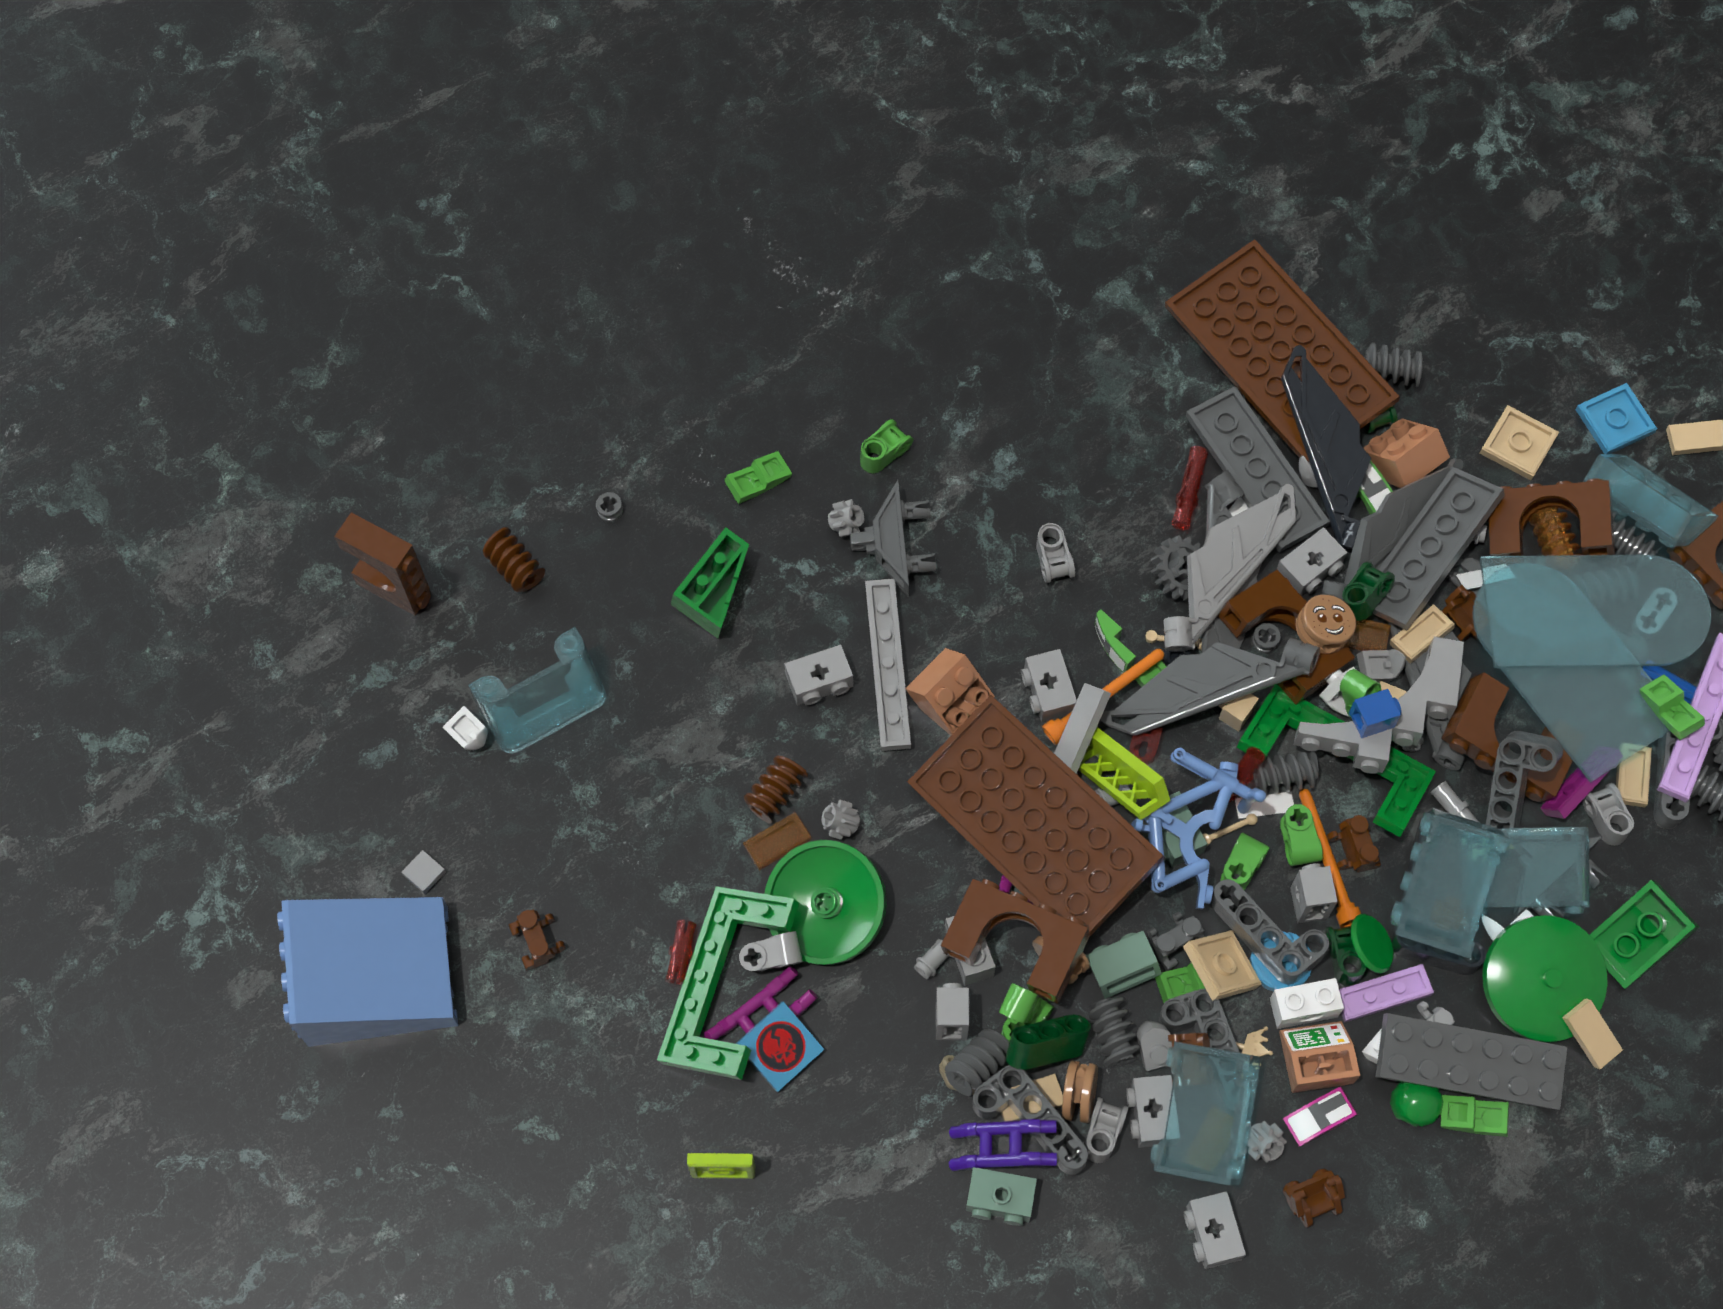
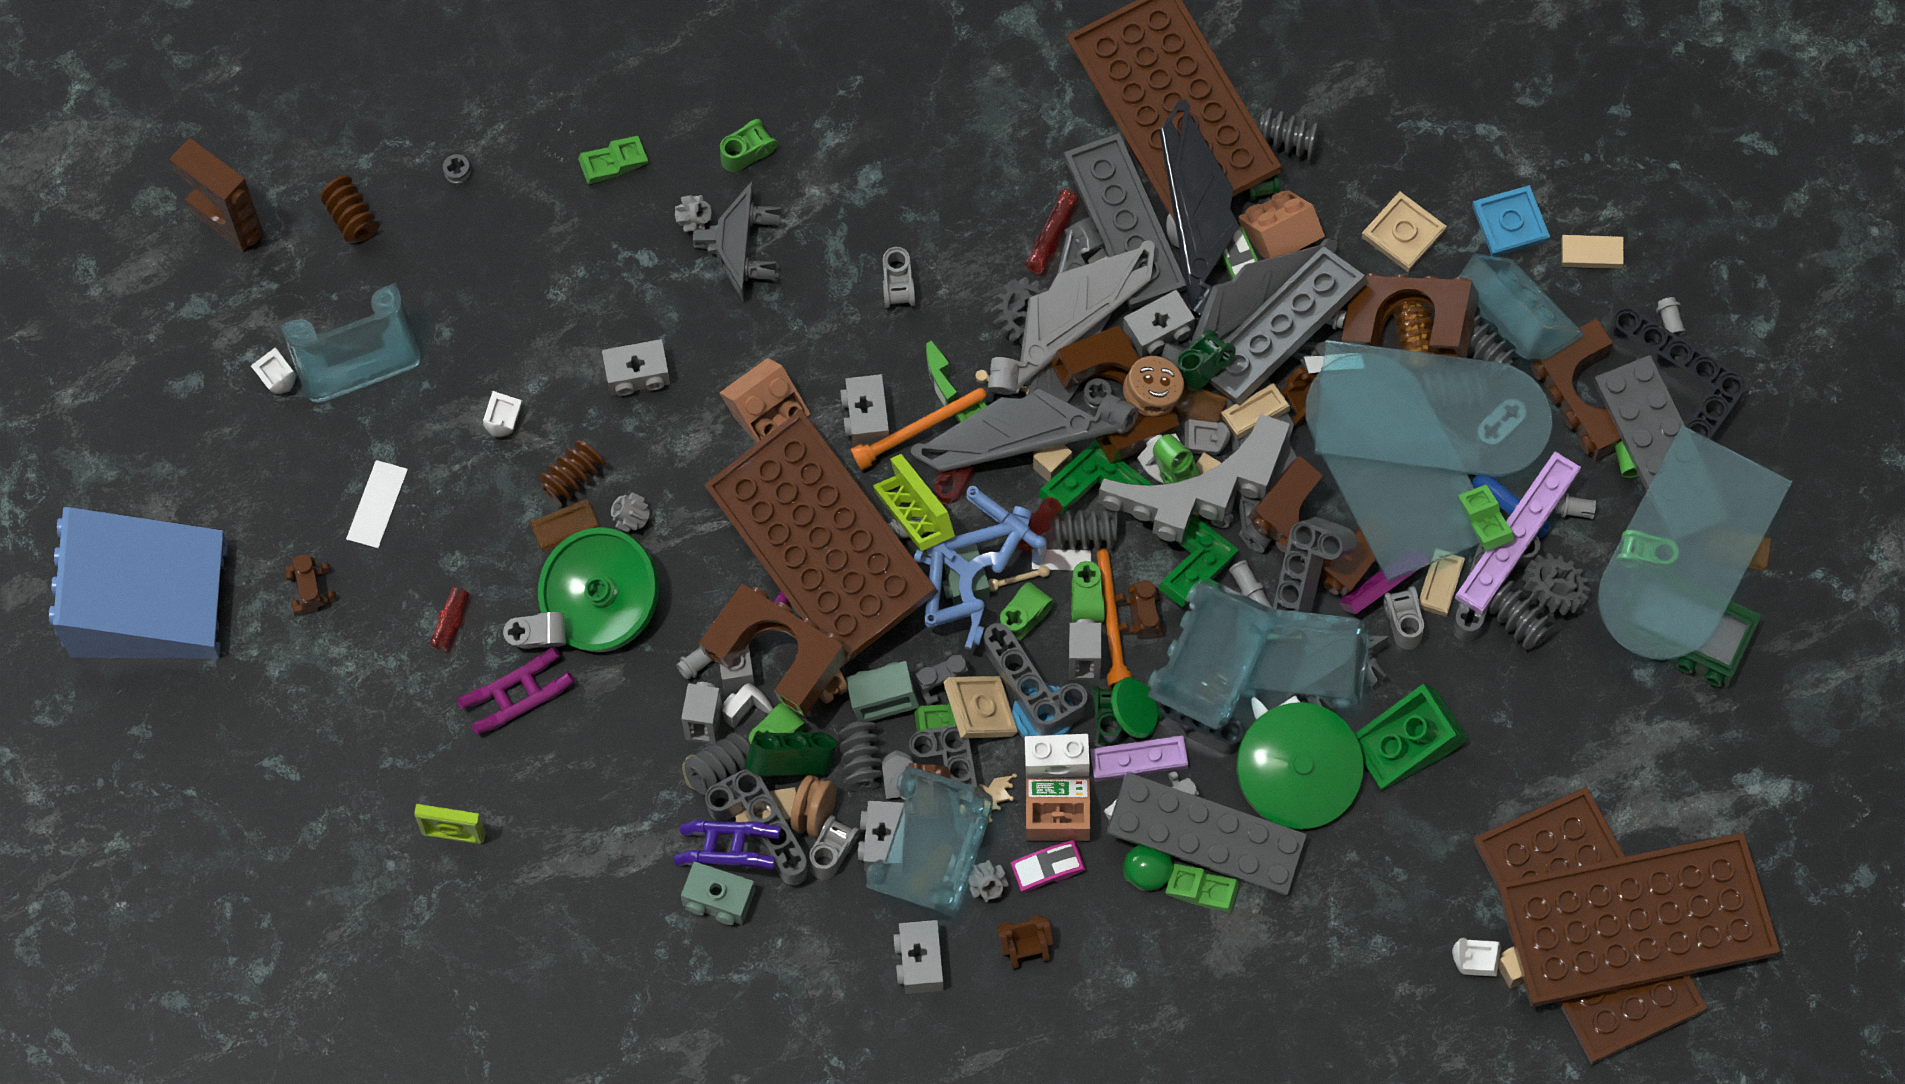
camera: 10 degrees right, 0 degrees up
light grey tile [401,850,446,894] -> none
plate [657,886,800,1080] -> none
green wedge [671,527,749,639] -> none
tile [735,1002,824,1092] -> none
light grey plate [865,579,911,751] -> none
bright green piece [999,983,1042,1024] -> none
light grey tile [1054,683,1111,773] -> none
blue brick [1349,689,1401,739] -> none
tan tile [1562,999,1623,1069] -> none
none -> white sticker [346,460,408,548]
none -> white plate [483,391,523,437]
none -> white plate [722,683,773,728]

